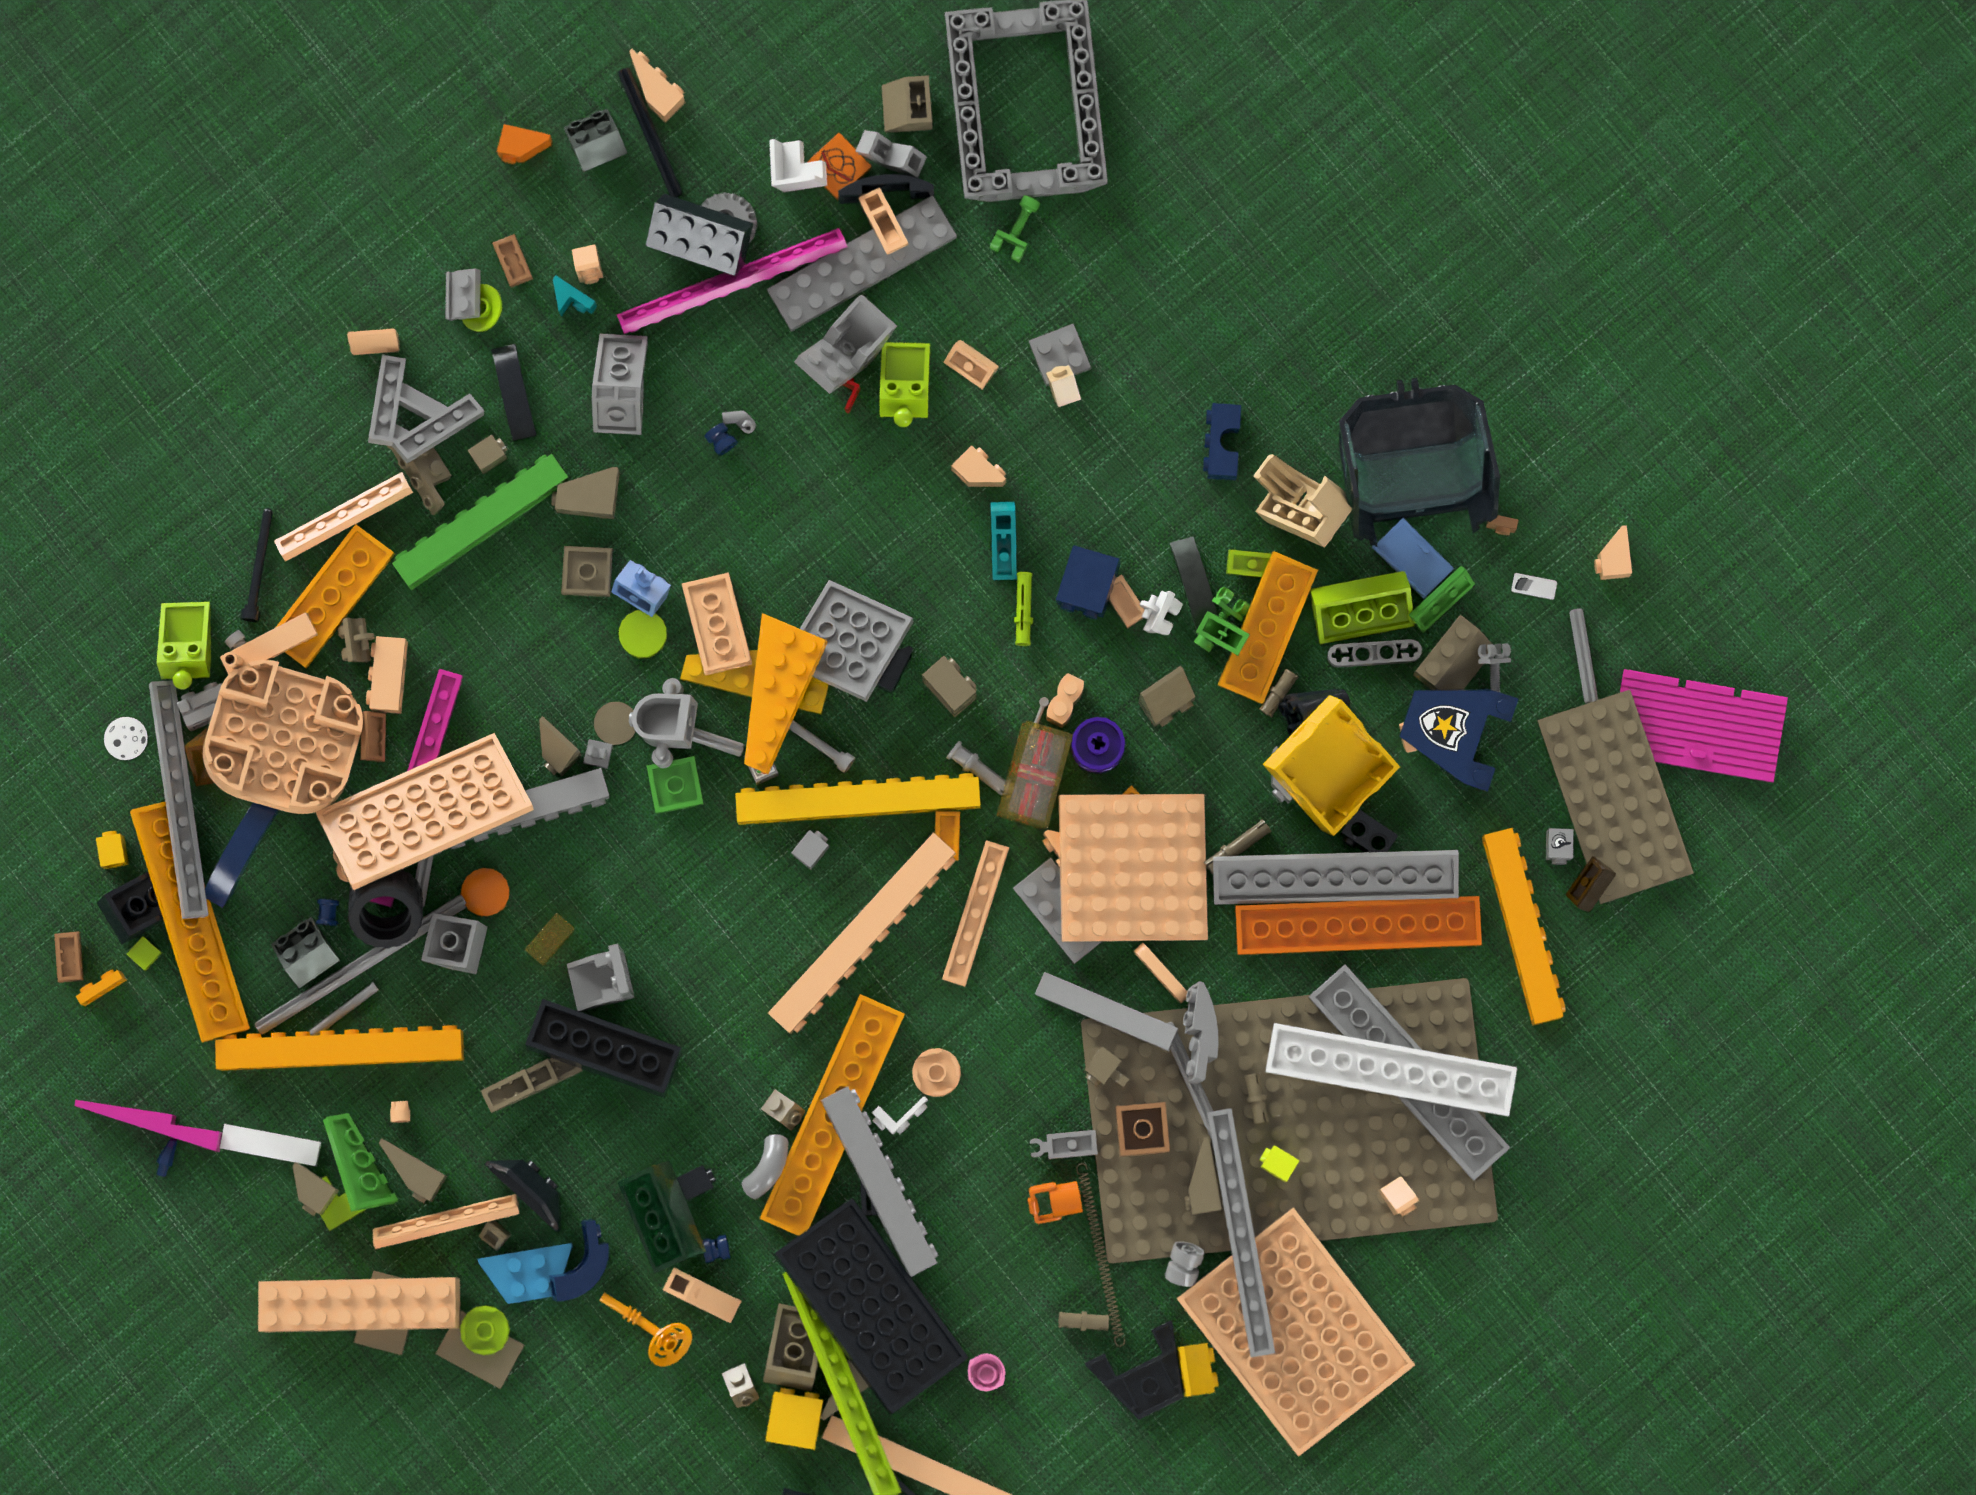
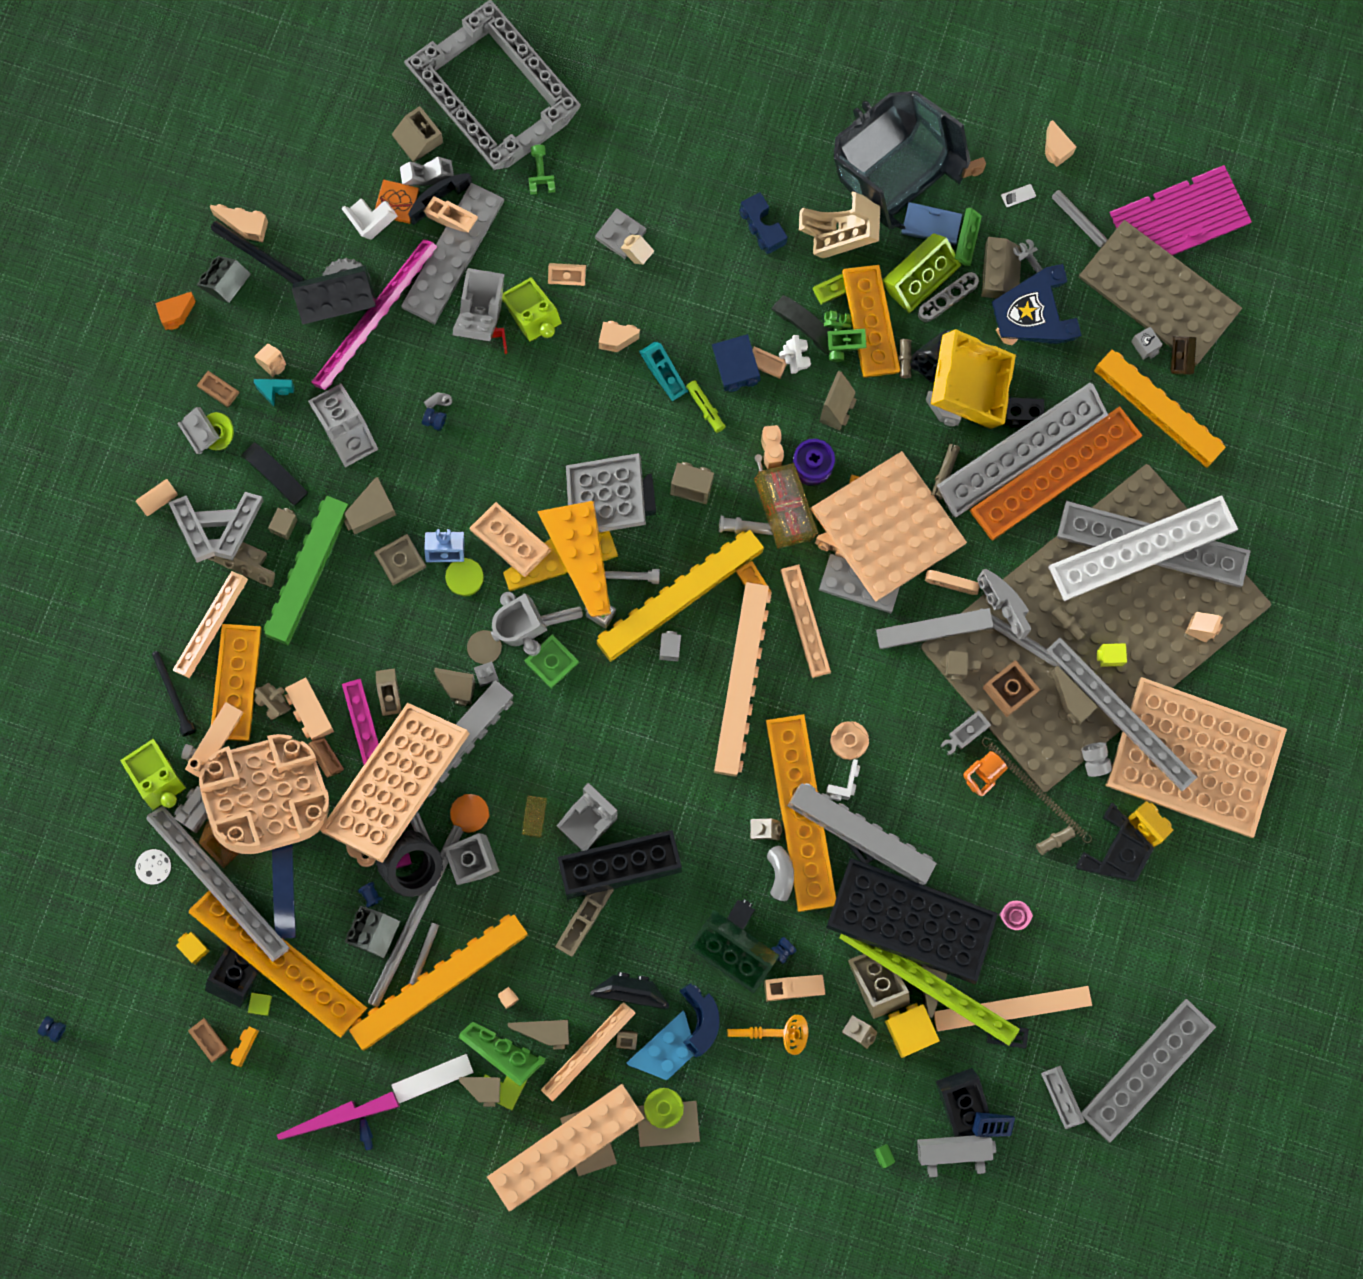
camera: 40 degrees left, 5 degrees down
none -> dark tan slope [376,668,402,716]

